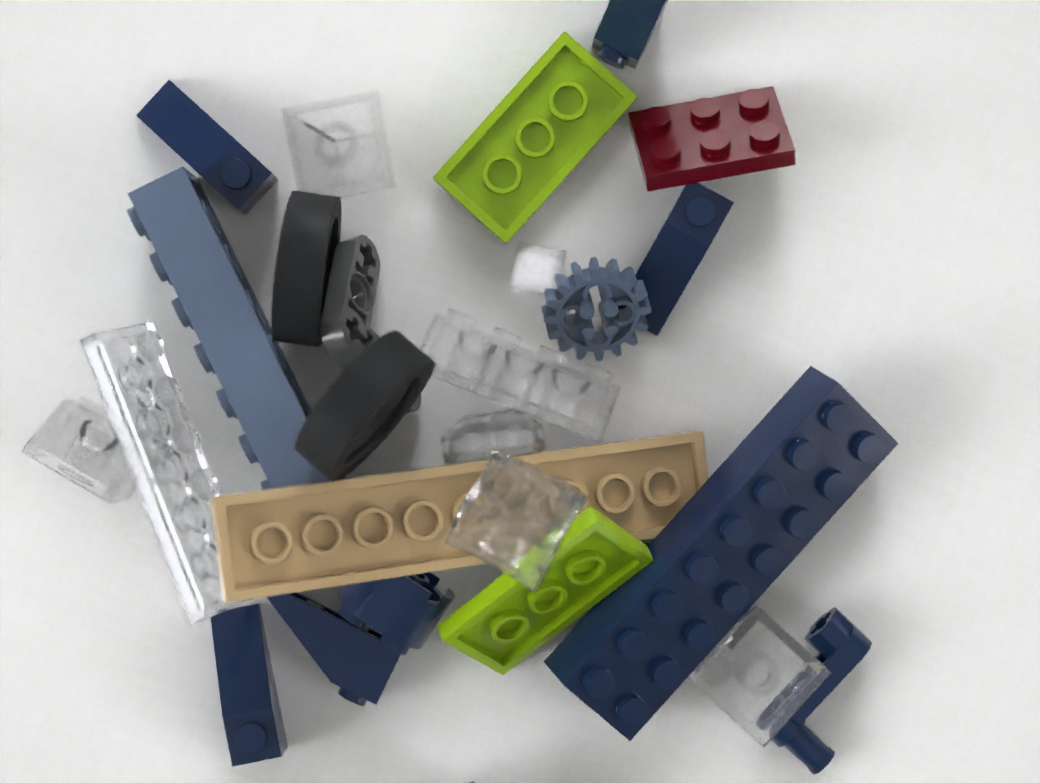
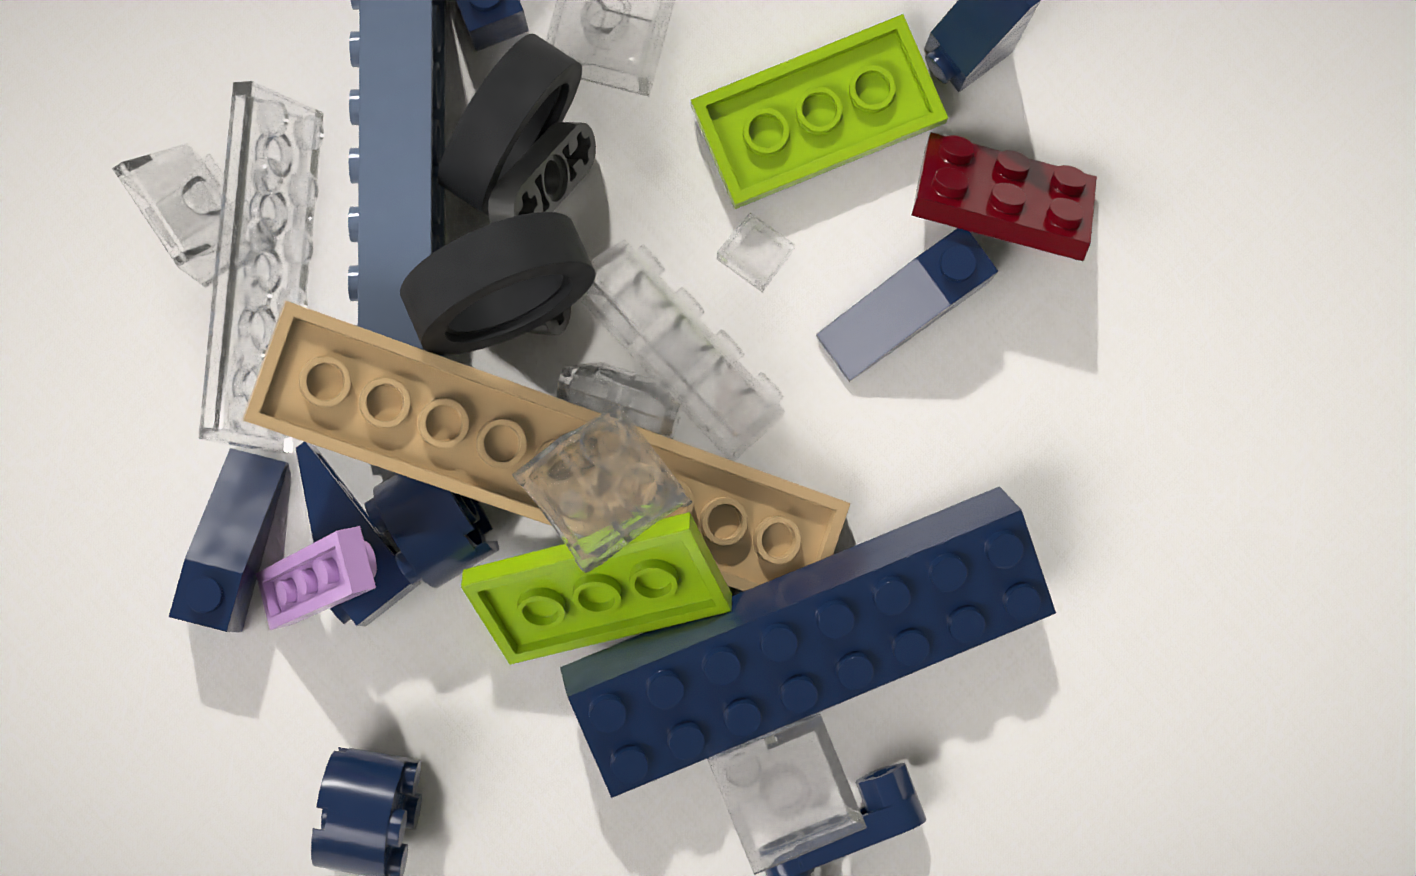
camera: 20 degrees right, 5 degrees down
sand blue gear [542,257,651,361] -> none
none -> lavender plate [256,526,377,630]

